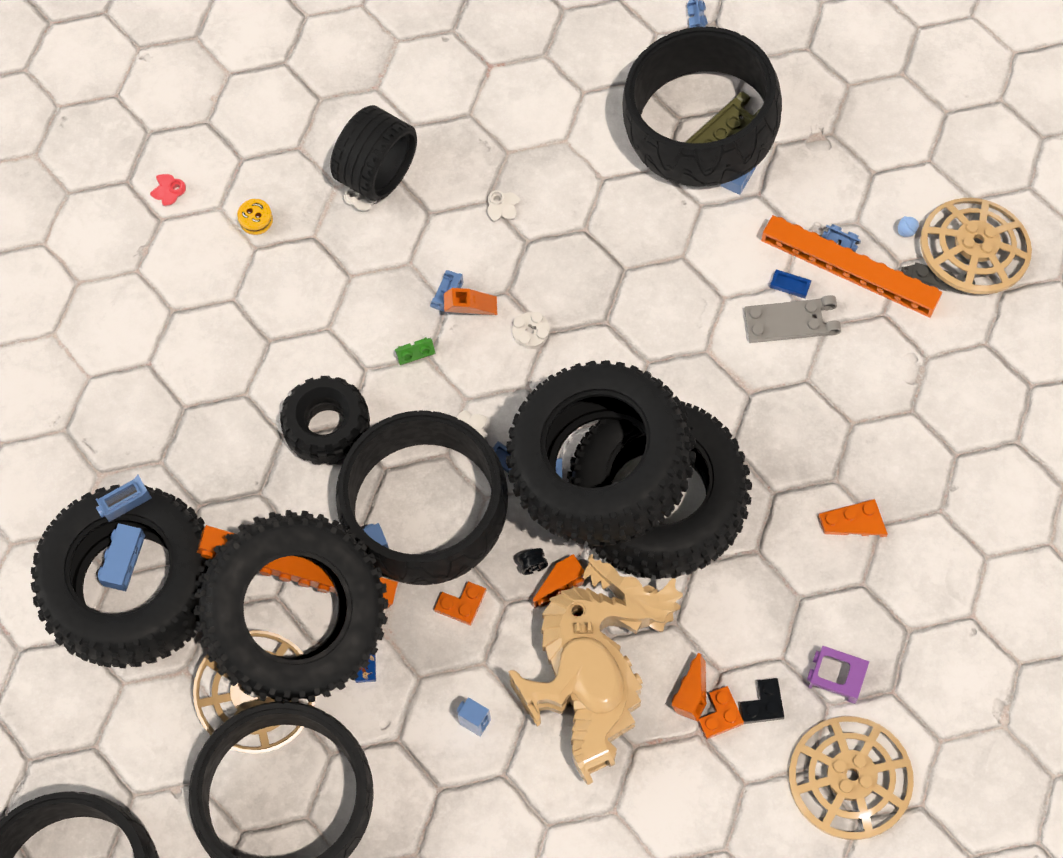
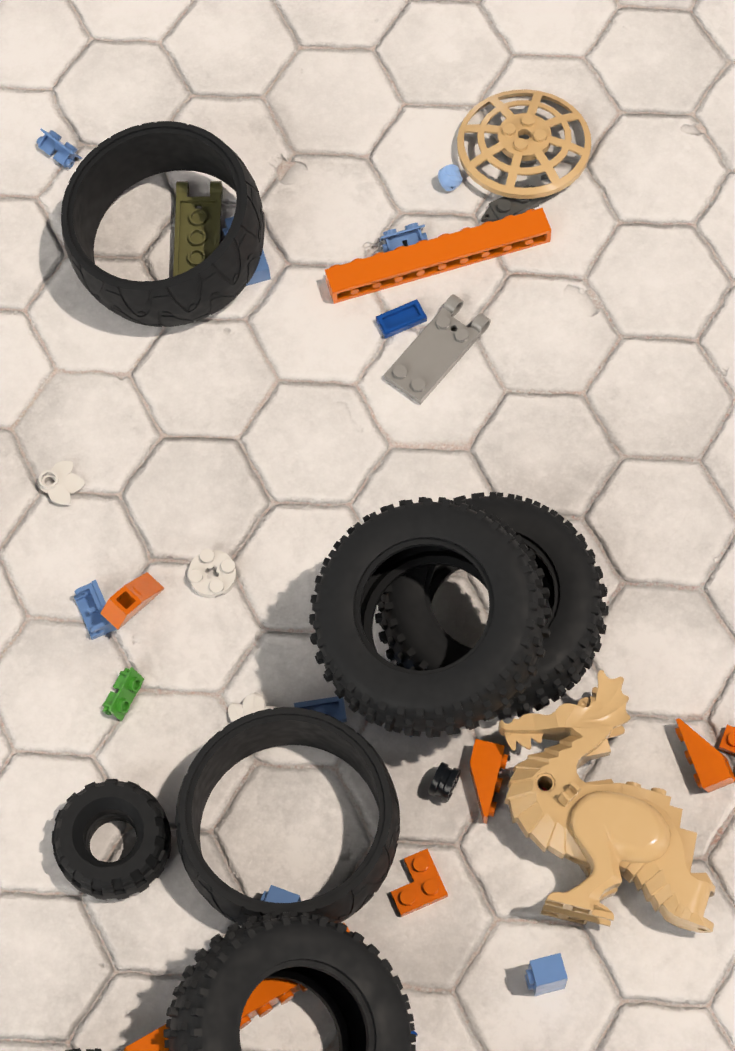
camera: 45 degrees left, 0 degrees up
orange wing [818,499,888,537] -> none

